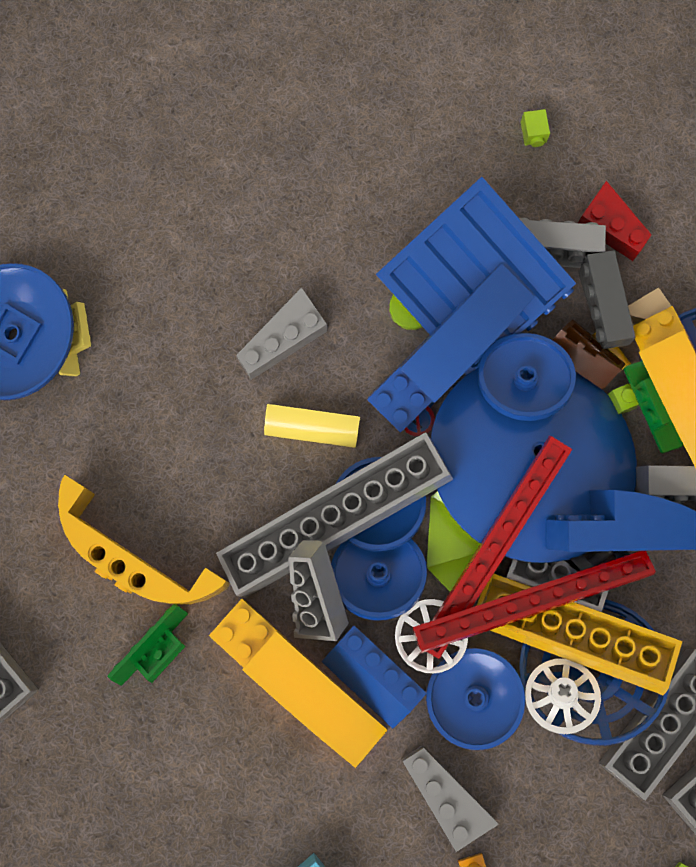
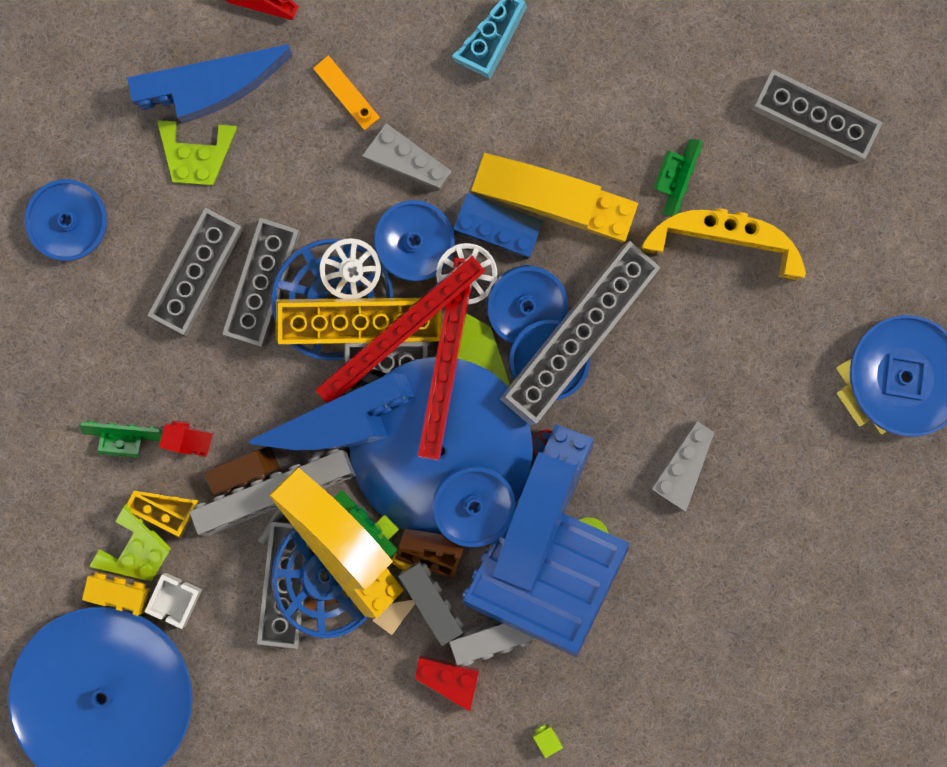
camera: 155 degrees right, 10 degrees up
light yellow brick [264,404,360,448] -> none
light grey wedge [289,540,349,641] -> none

